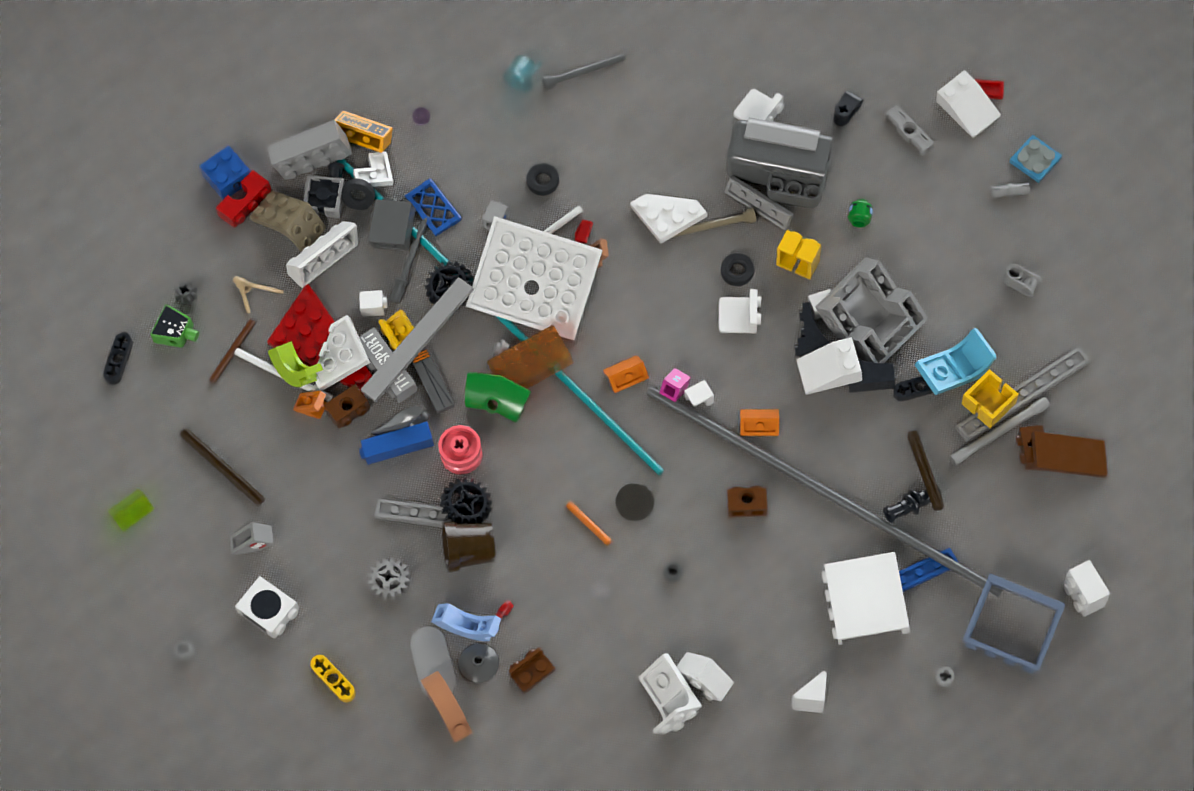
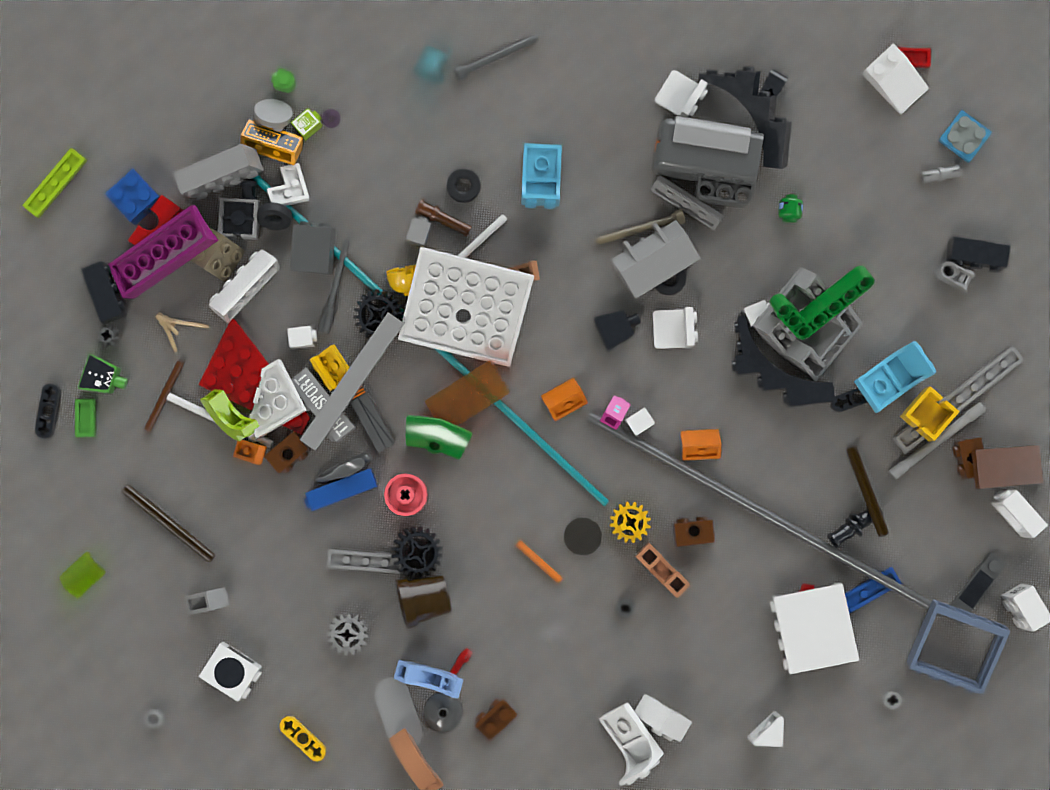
camera: 15 degrees left, 20 degrees up
blue window [405,178,462,237] -> none
light grey plate [494,339,509,358] -> none
red piece [575,219,593,244] -> none
white plate [630,194,707,244] -> none
yellow piece [776,230,821,280] -> none
white slope [796,337,862,395] -> none
light grey piece [885,106,934,156] -> none
none -> lime plate [22,147,88,219]
none -> bright green tile [75,399,96,438]
none -> black brick [80,261,127,324]
none -> magenta arch [108,205,219,299]
none -> light grey tile [254,99,293,131]
none -> bright green plate [271,68,297,93]
none -> lime brick [291,108,323,141]
none -> yellow cylinder [386,265,416,296]
none -> reddish brown pin [415,198,472,237]
none -> medium azure bracket [521,143,562,209]
none -> black torso [593,310,641,353]
none -> yellow gear [609,501,651,543]
none -> light grey piece [611,220,701,299]
none -> nougat arch [634,543,691,598]
none -> black arch [699,66,792,170]
none -> green beam [769,265,875,340]
none -> black brick [946,236,1011,273]
none -> plate [949,552,1007,625]
none -> white window [991,490,1048,538]

